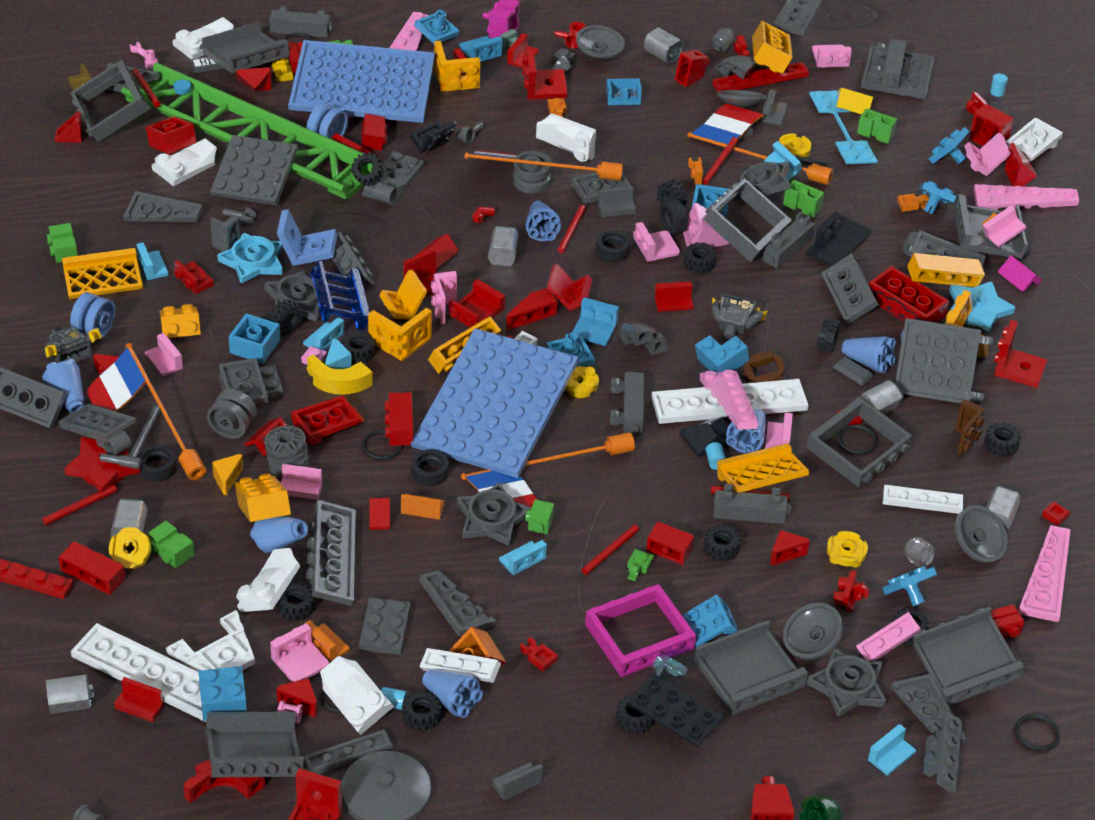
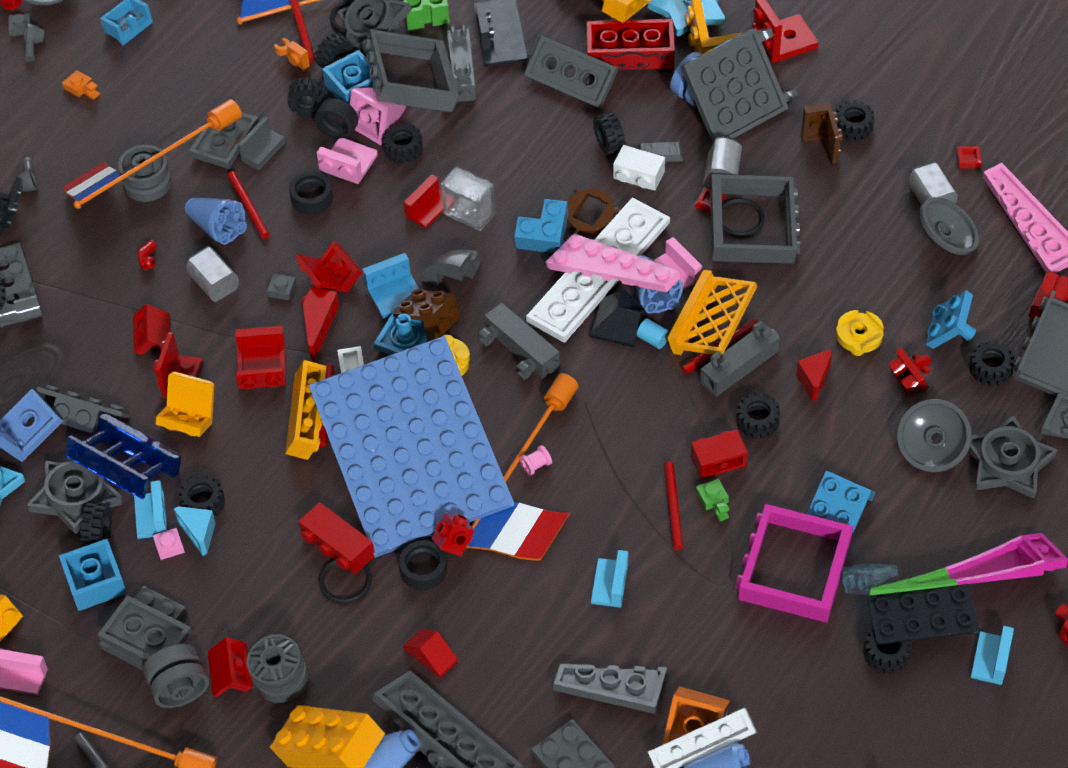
camera: 40 degrees left, 10 degrees up
light orange slope [212,454,243,495] -> none
bright pink panel [281,464,322,500] -> none
red slope [291,395,365,445] -> none
yellow arch [307,355,373,395] -> none
light orange bracket [368,308,432,361] -> none
orange panel [401,494,444,520] -> none
bright pink bracket [431,271,457,325] -> none
dark grey plate [457,483,531,546] -> none
red plate [520,637,558,672] -> none
red bracket [522,47,567,99] -> none
bright green brick [525,500,554,534] -> none
white slope [536,113,596,162] -> none
dark grey panel [694,620,808,715] -> none
dark grey torso [711,294,767,339] -> none
medium blue cone [842,336,896,373] -> none
bright pink plate [856,612,921,662] -> none
white plate [883,485,963,514] -> none
clear head [905,537,935,567] -> none
none -> dark grey plate [267,274,296,301]
none -> black tyre [314,33,354,68]
none -> reddish brown bracket [393,289,460,341]
none -> red brick [432,513,475,556]
none -> clear brick [441,167,496,231]
none -> bright pink bush [520,445,552,476]
none -> white brick [613,145,665,191]
none -> dark pink plate [870,533,1068,595]
none -> medium azure panel [971,626,1014,685]

